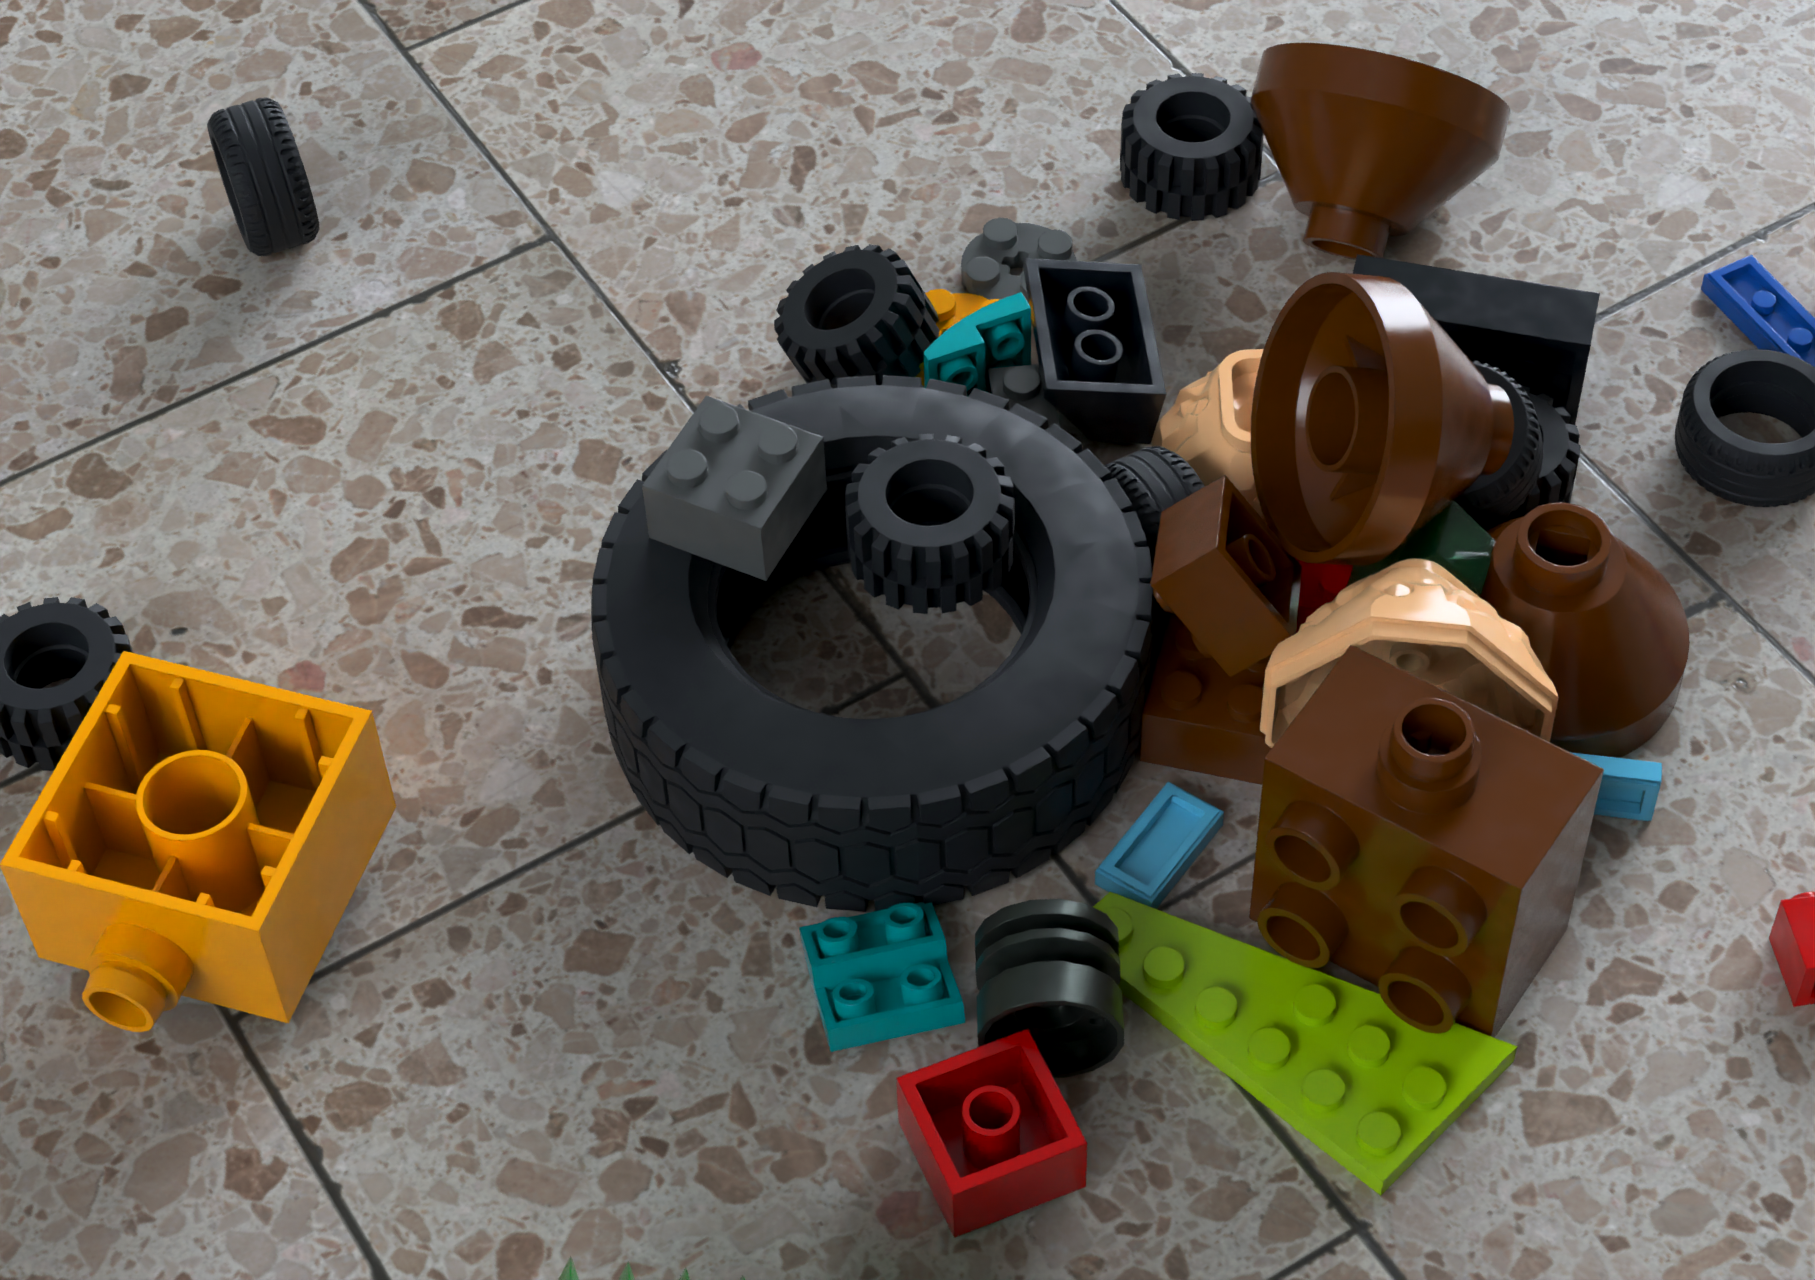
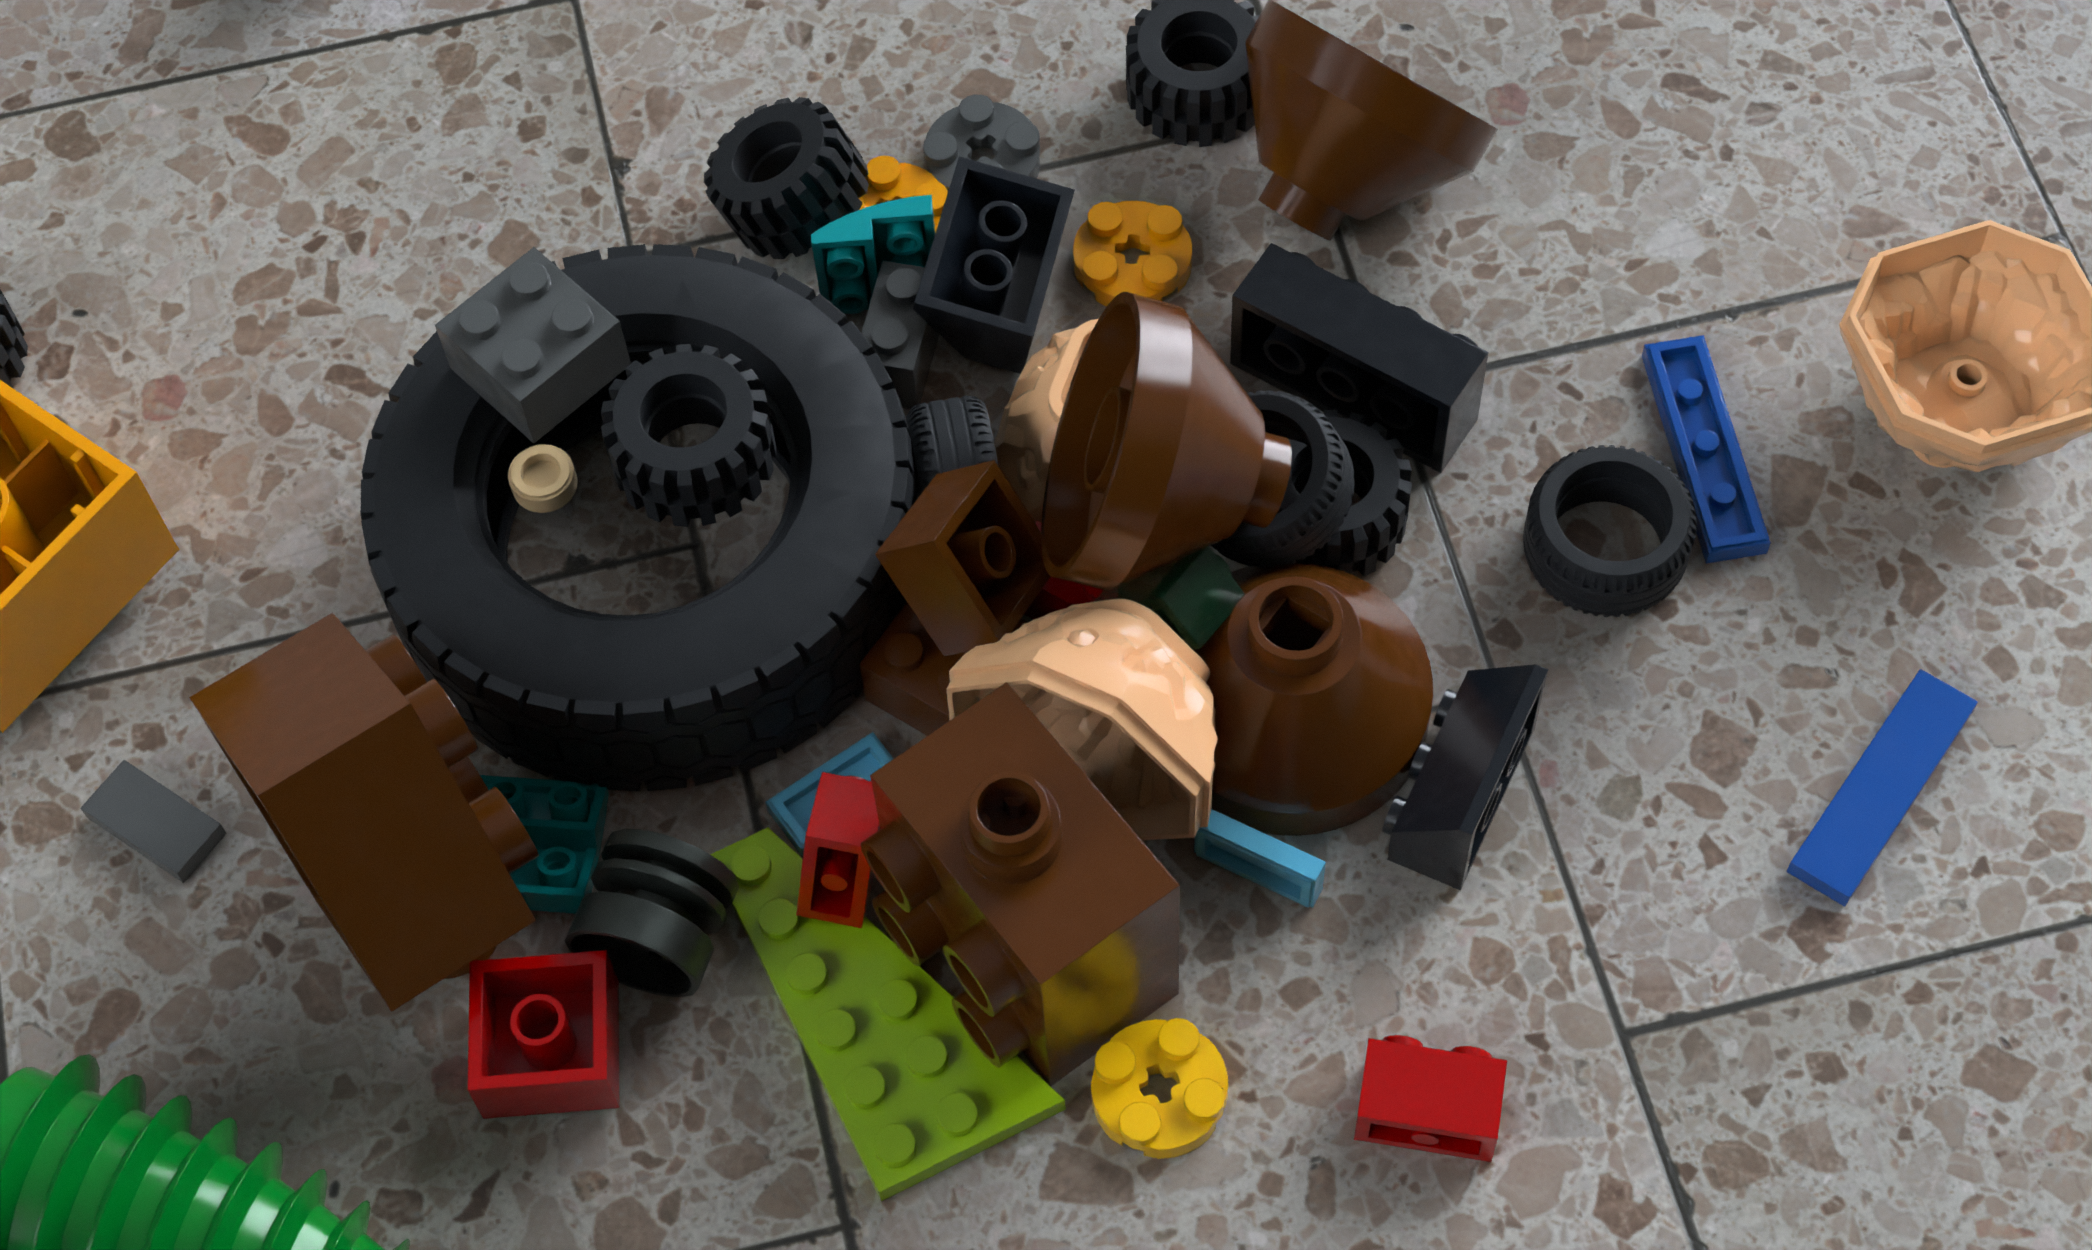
camera: 20 degrees right, 10 degrees up
none -> dark grey tile [80,760,226,883]
none -> reddish brown brick [189,612,539,1012]
none -> tan tile [508,444,578,513]
none -> red brick [796,772,880,928]
none -> light orange plate [1073,201,1192,307]
none -> yellow plate [1091,1018,1228,1159]
none -> black slope [1382,664,1548,890]

